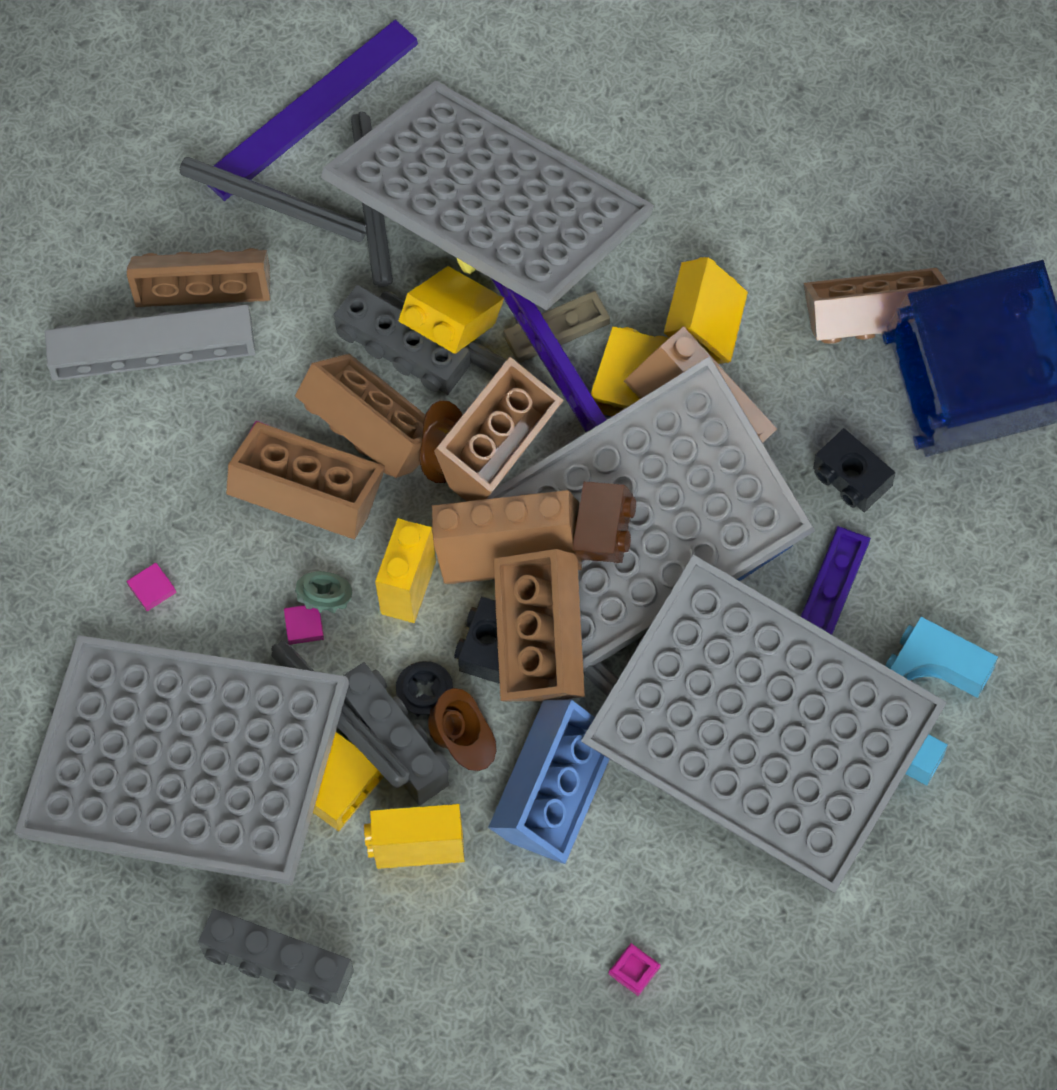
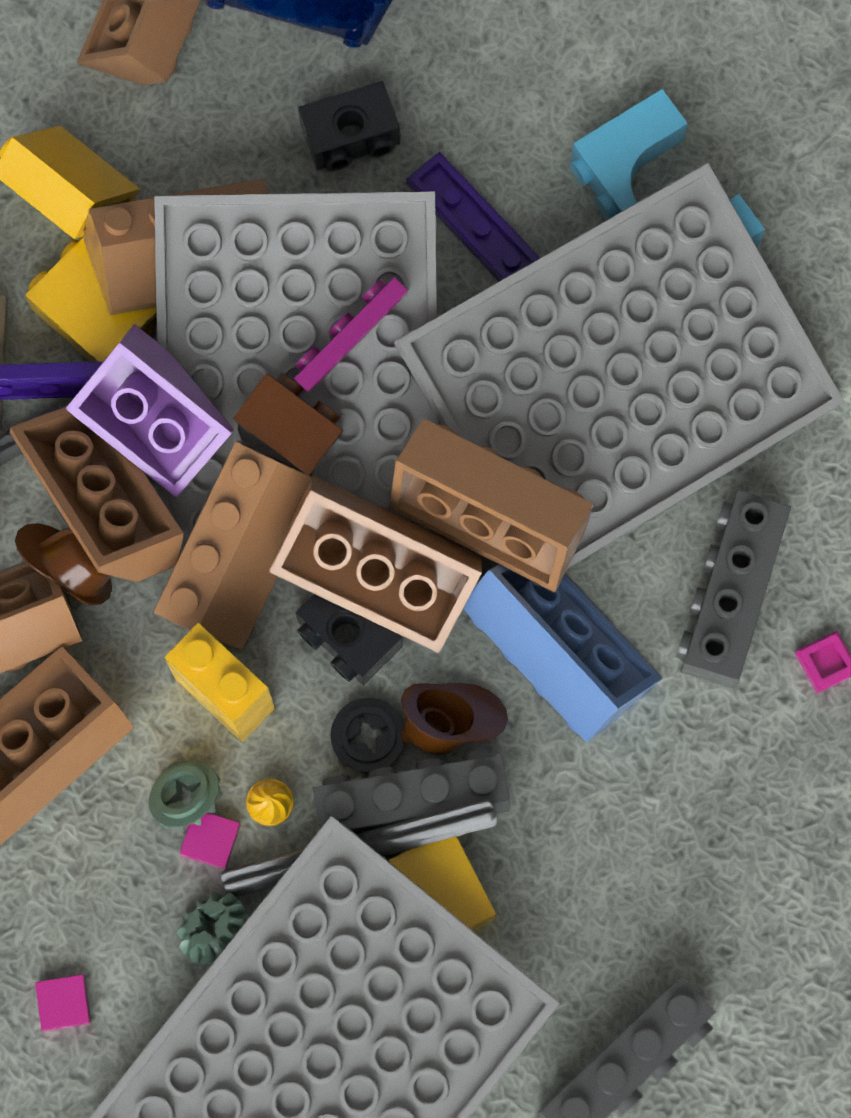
camera: 65 degrees left, 10 degrees up
yellow brick [364,804,465,869] -> none
none -> medium lavender slope [66,324,234,497]
none -> sand green gear [176,891,249,966]
none -> yellow plate [246,779,294,827]
none -> magenta plate [294,277,408,392]
none -> medium nougat slope [389,418,593,593]
none -> dark grey brick [676,490,792,689]

